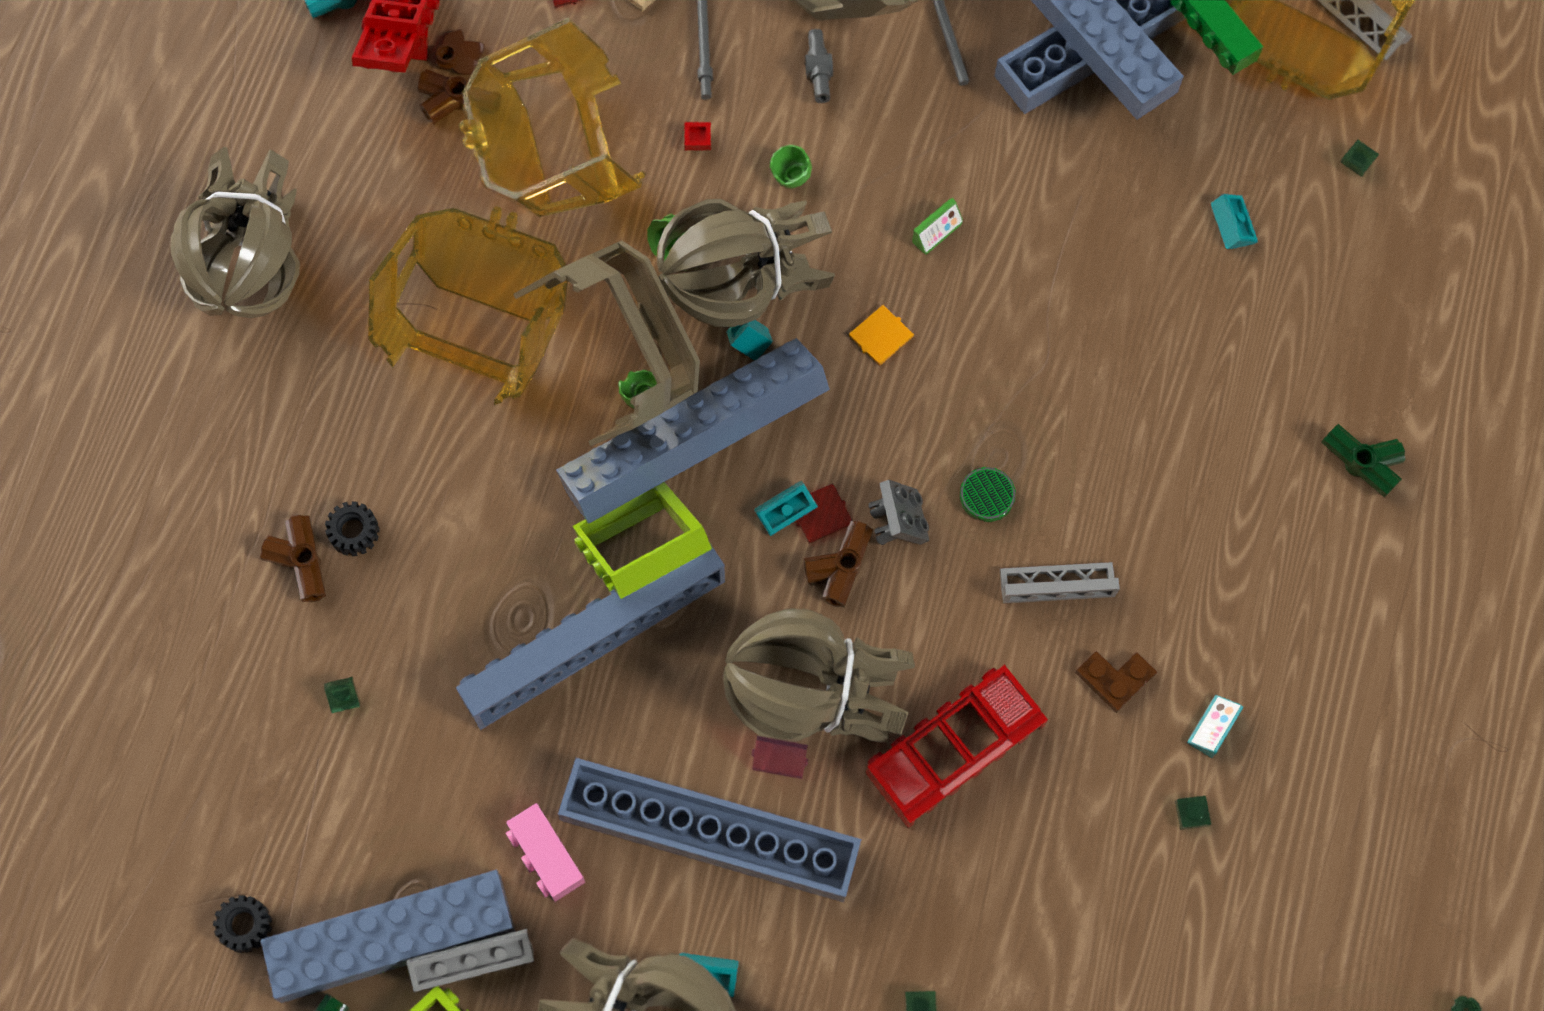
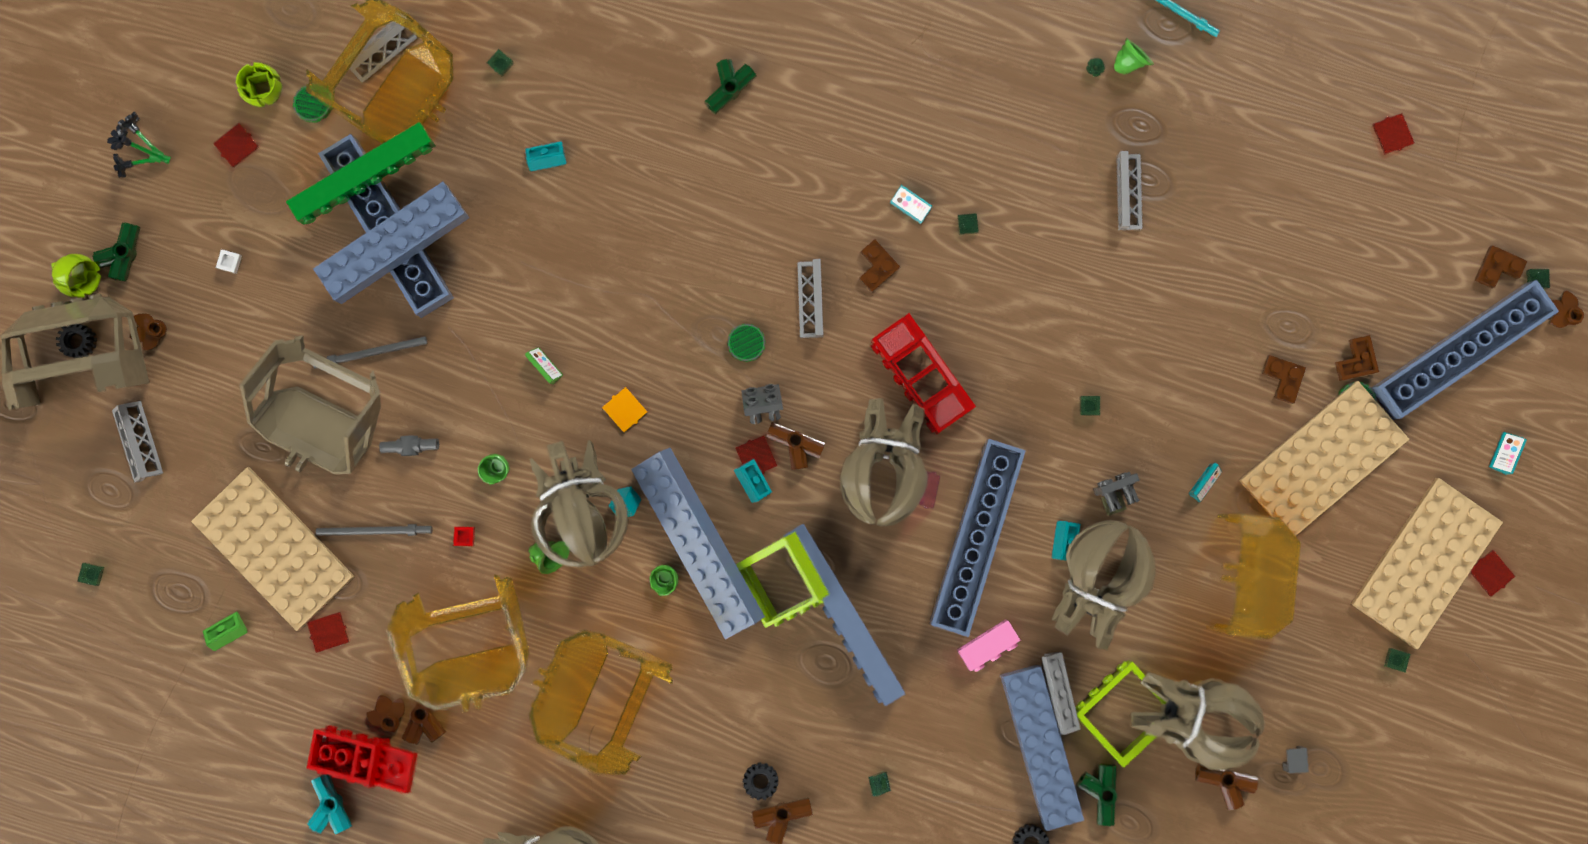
camera: 85 degrees left, 15 degrees up
dark tan windscreen [513,240,700,446] -> none

